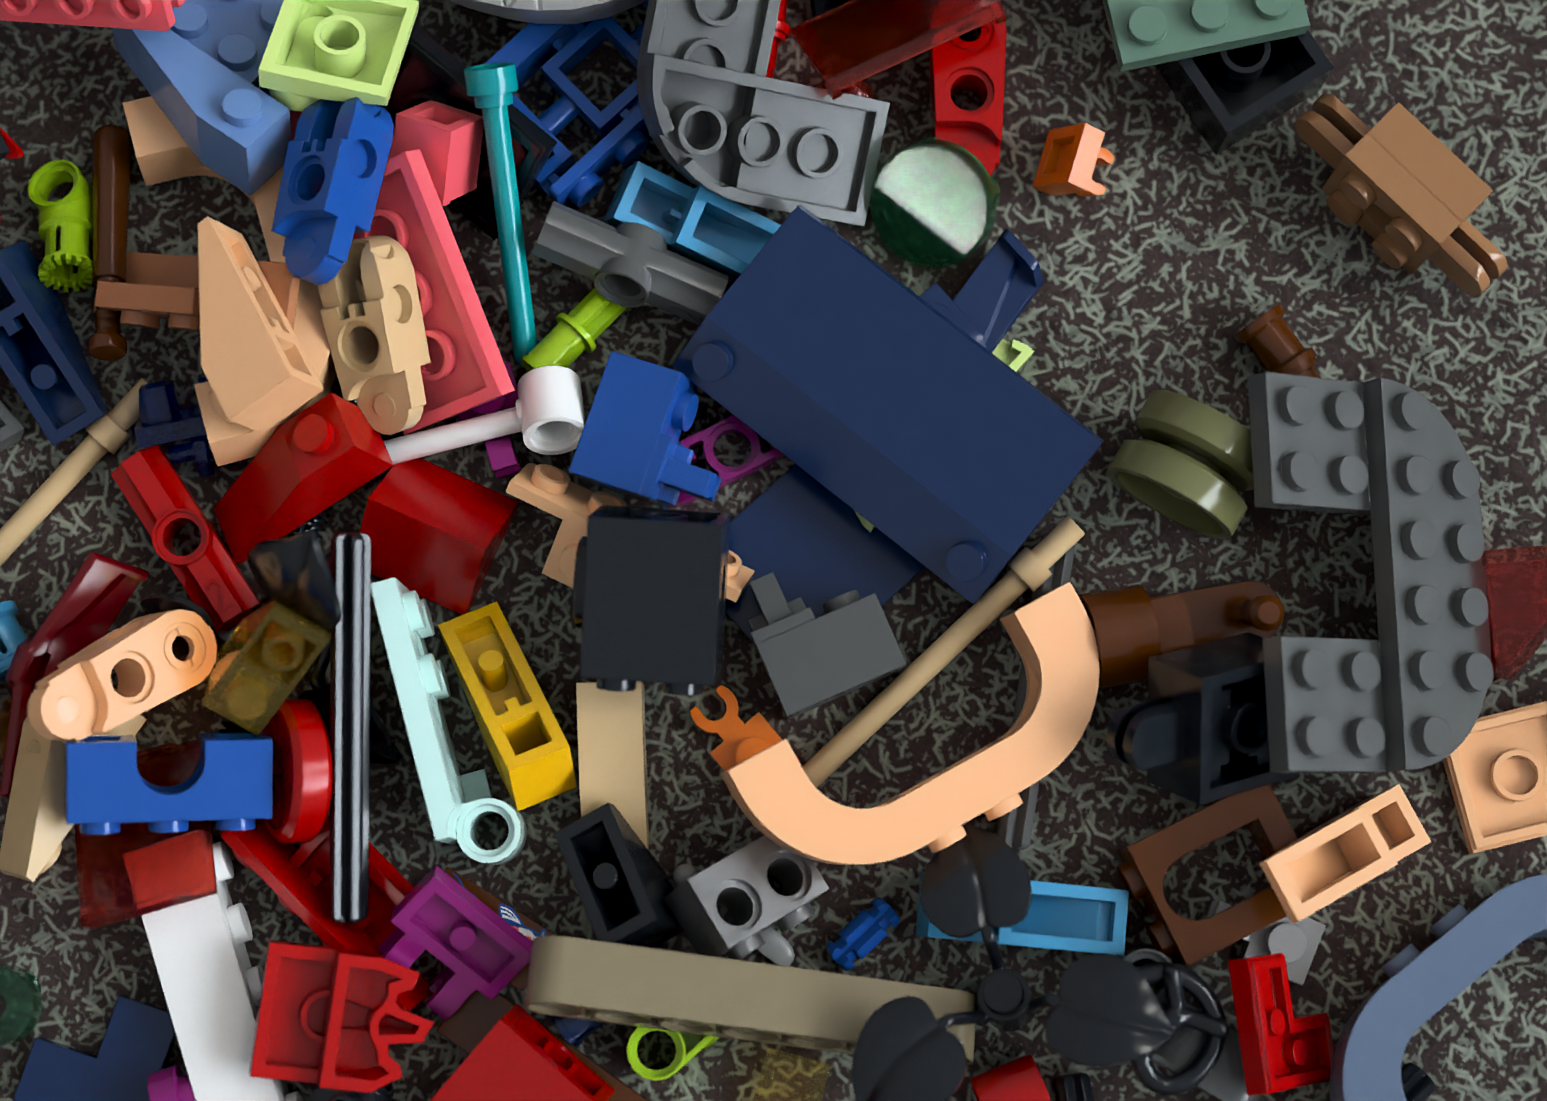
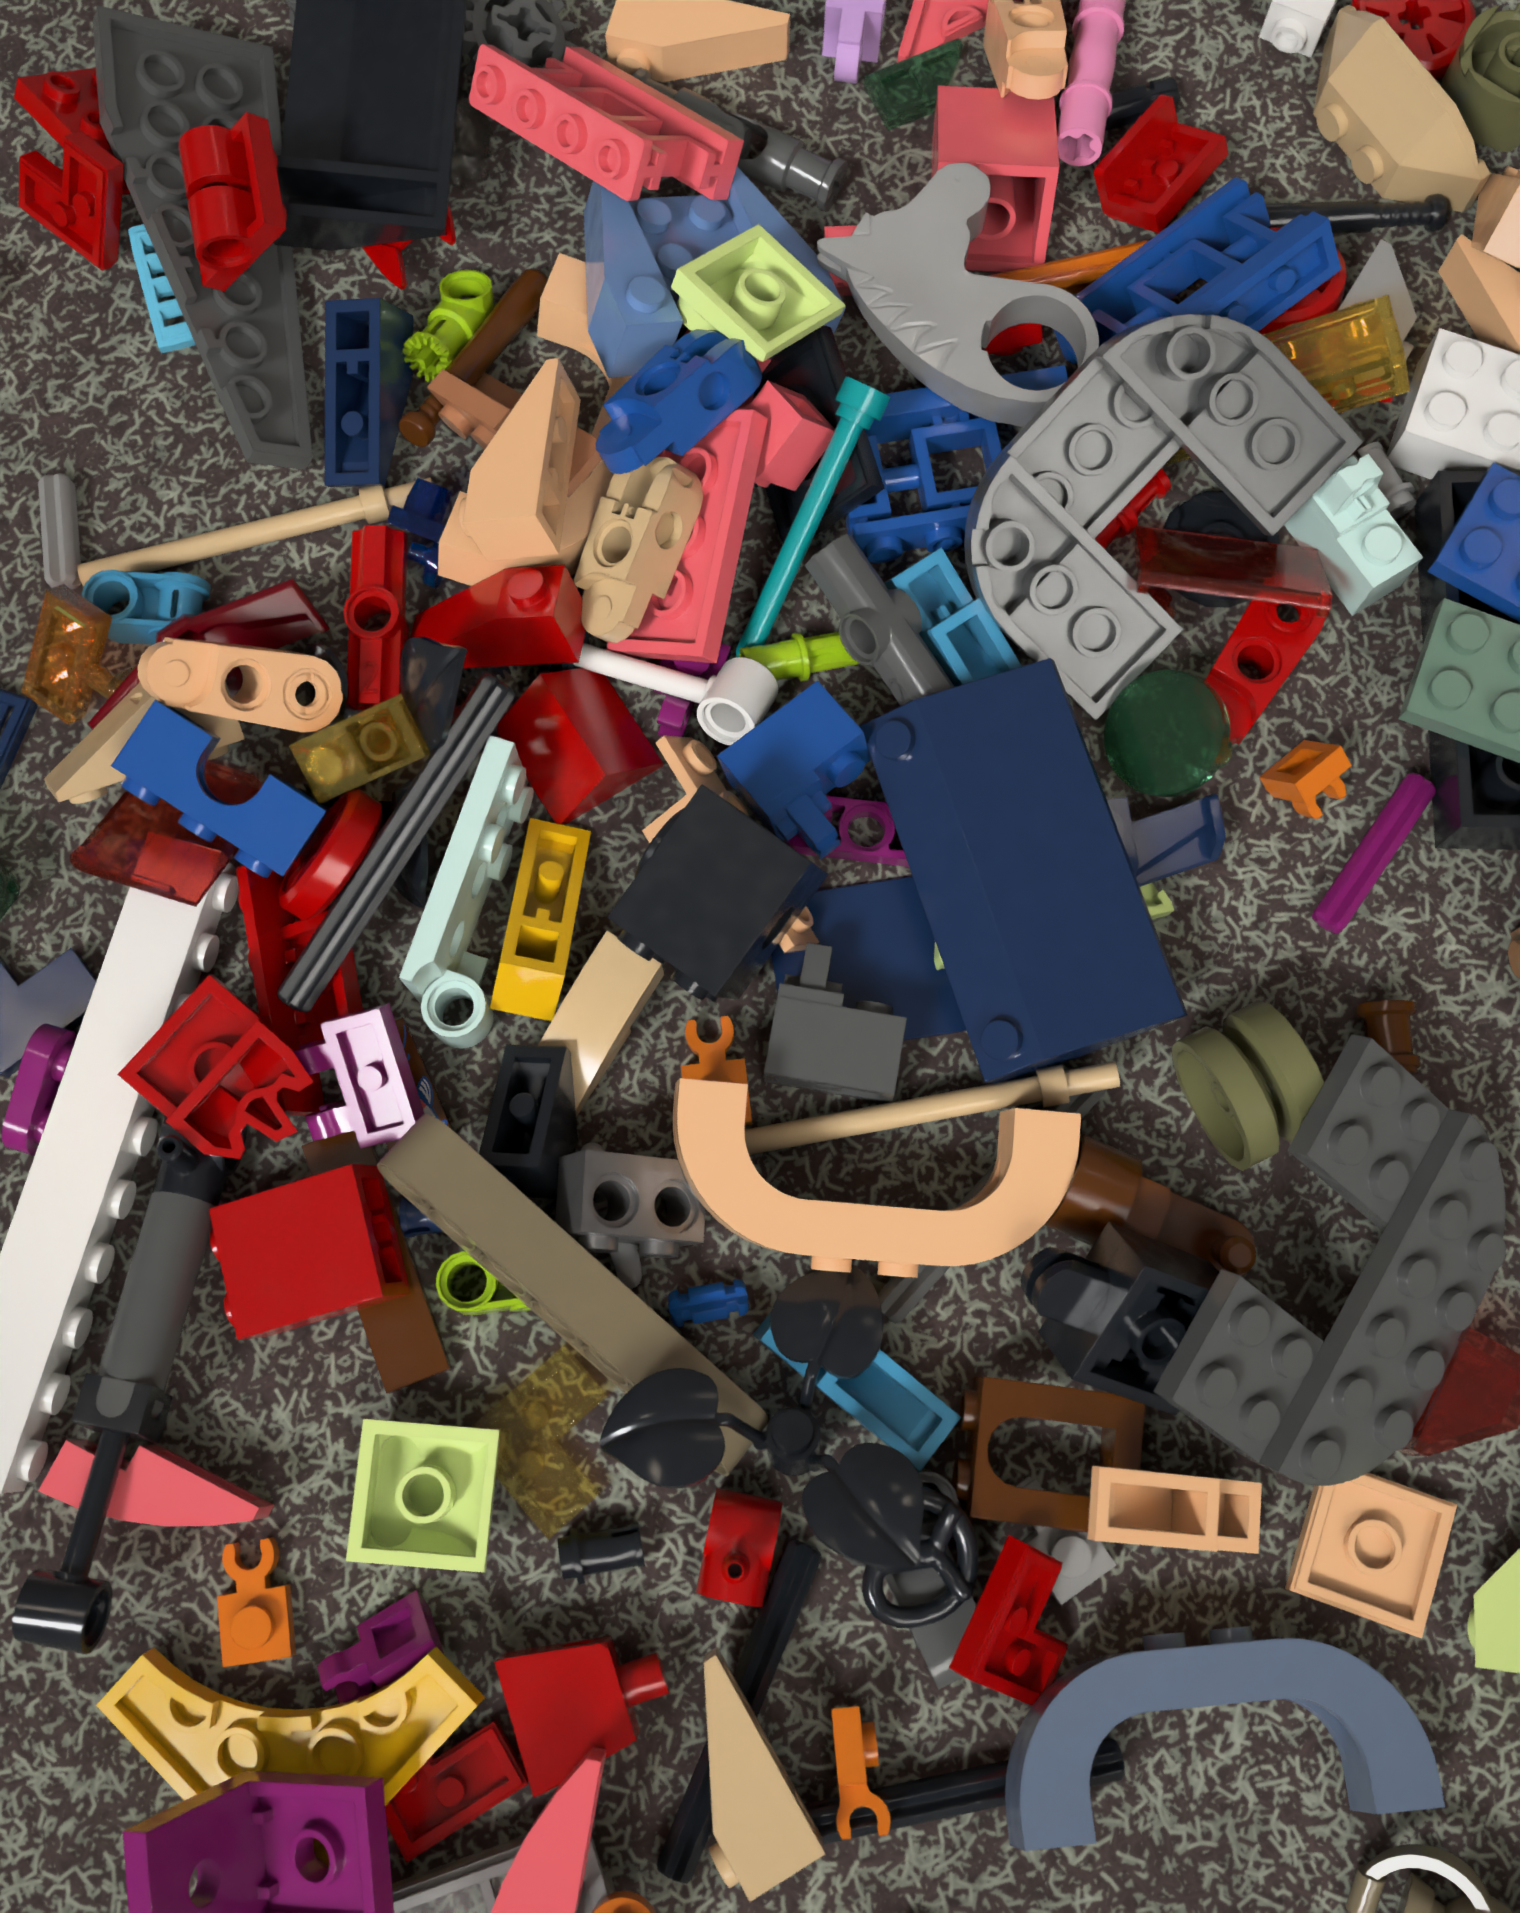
camera: 30 degrees right, 5 degrees down
none -> magenta axle [1312,773,1436,934]

